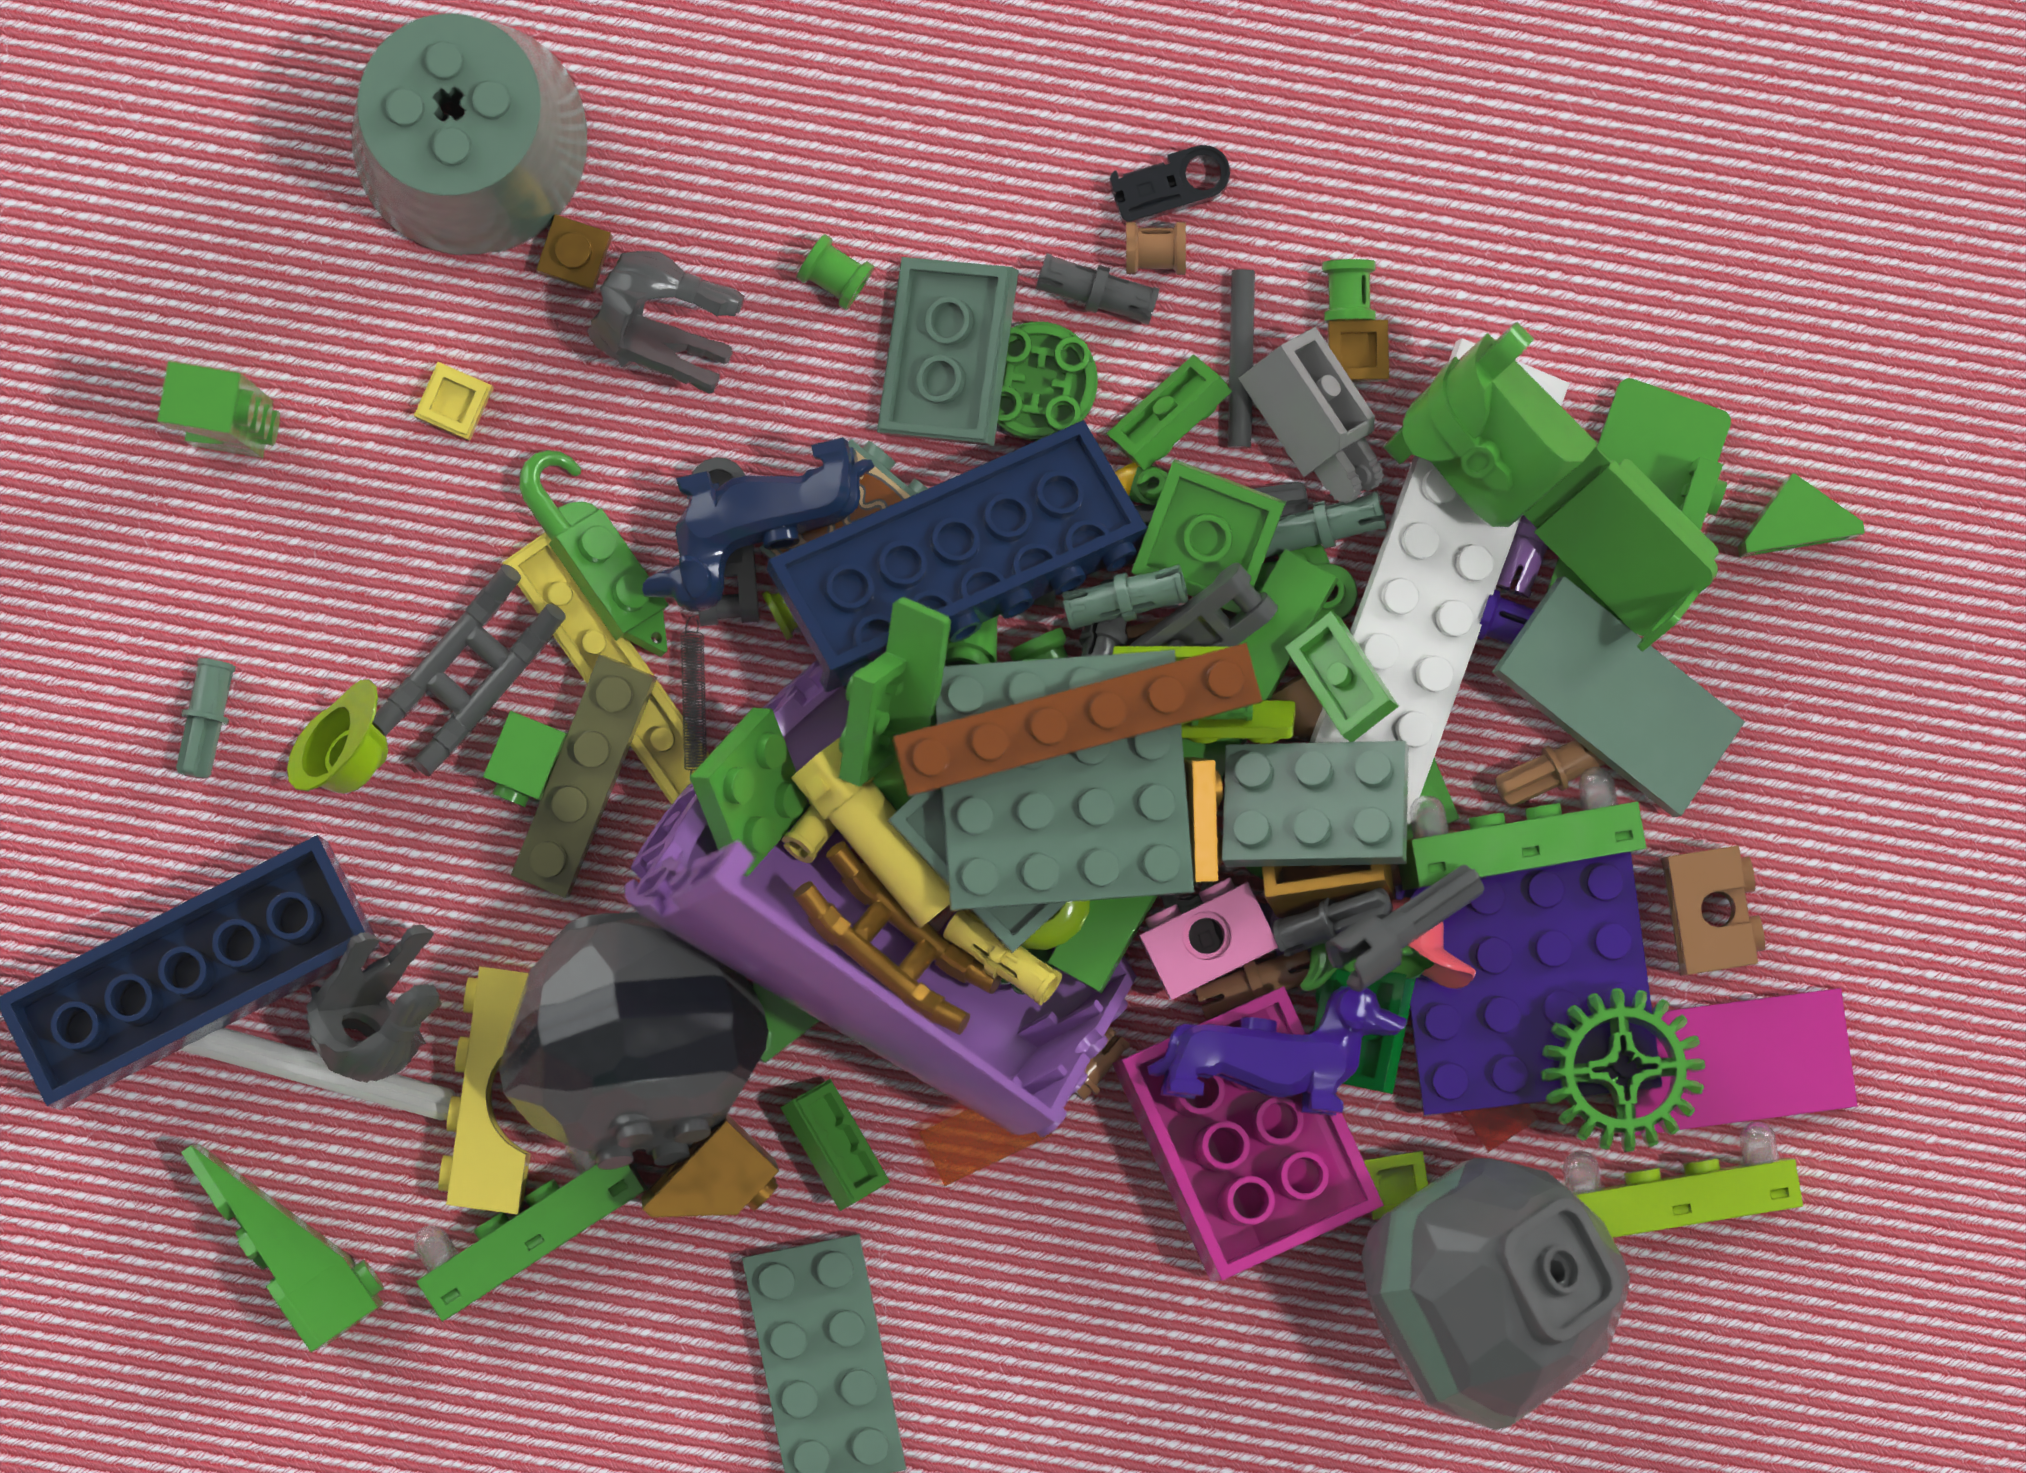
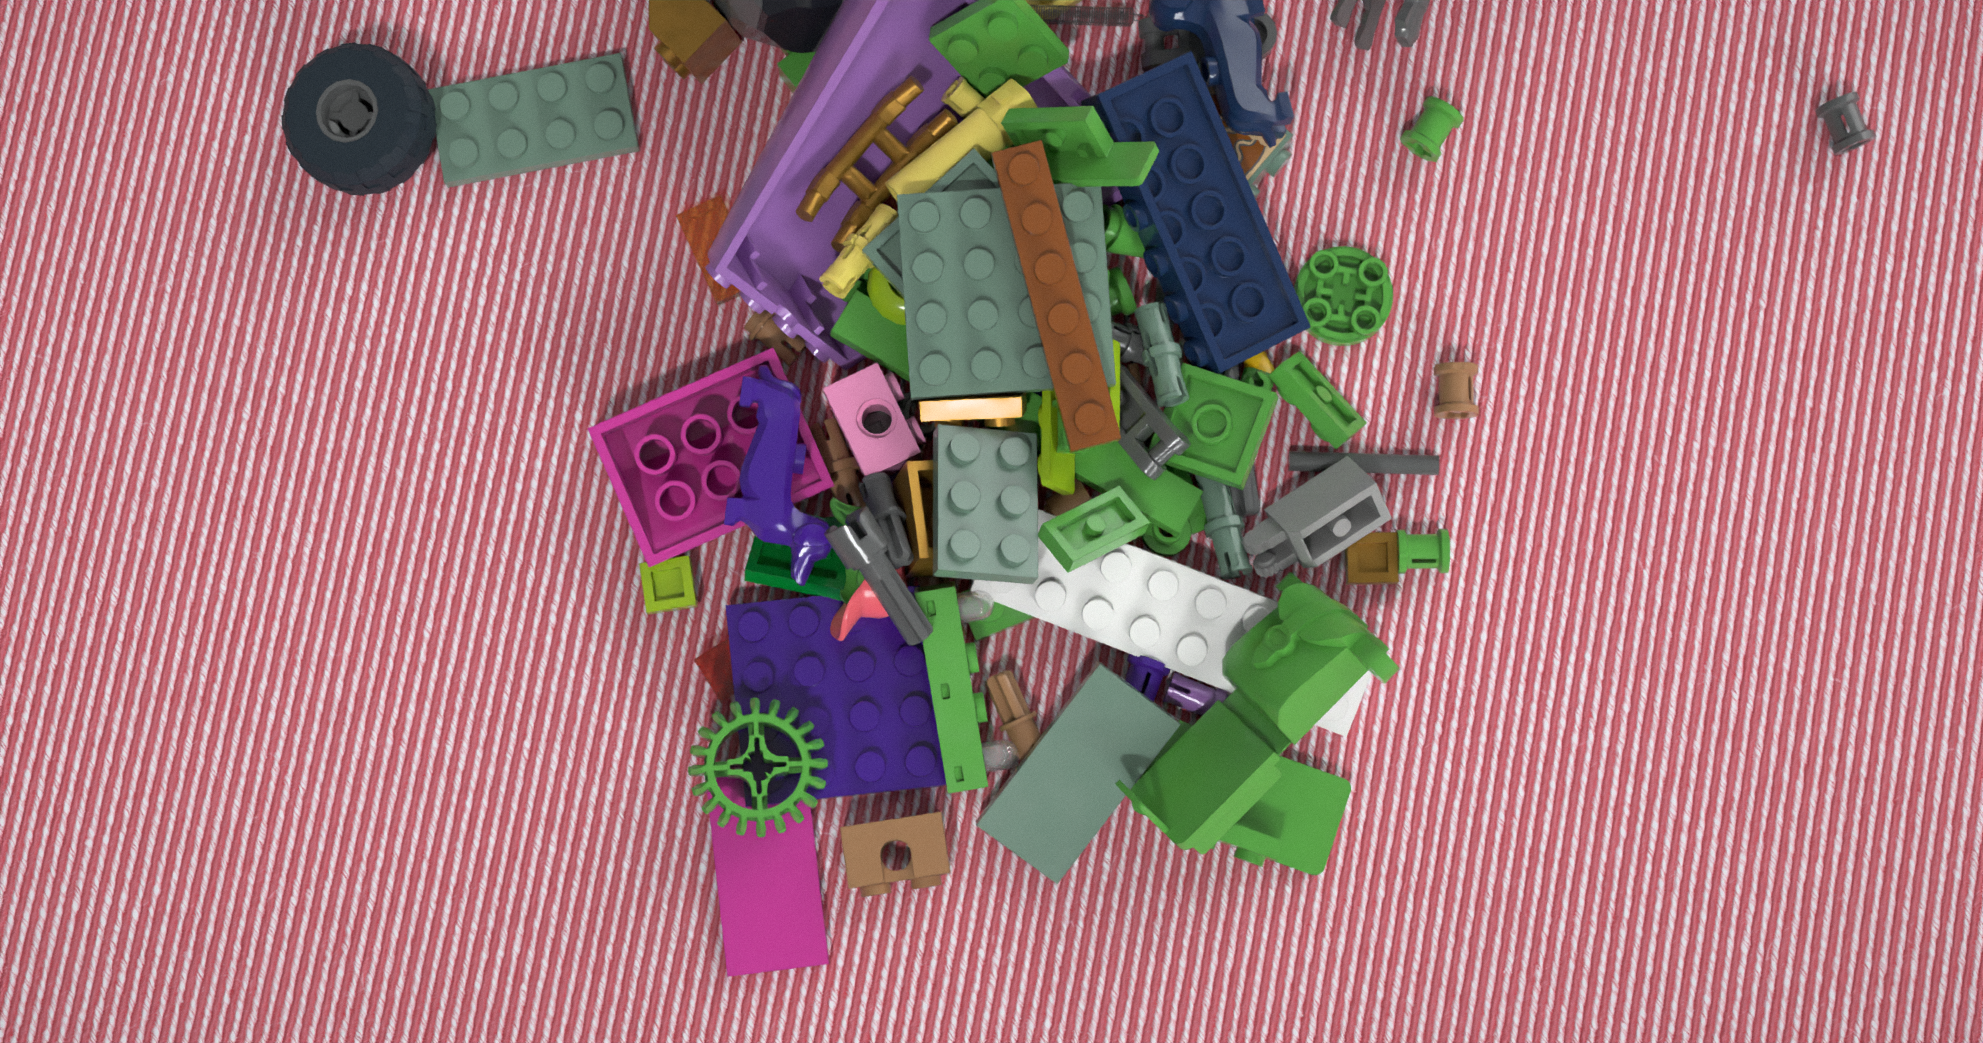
camera: 90 degrees right, 5 degrees down
bright green plate [780,1079,890,1211] -> none
sand green tile [877,257,1019,446] -> none
dark grey pin [1035,253,1160,325] -> none
black piece [1110,145,1230,225] -> none
dark grey rock [1361,1158,1630,1430] -> none
lime piece [1563,1121,1803,1238] -> none
bright green slope [1738,473,1865,558] -> none

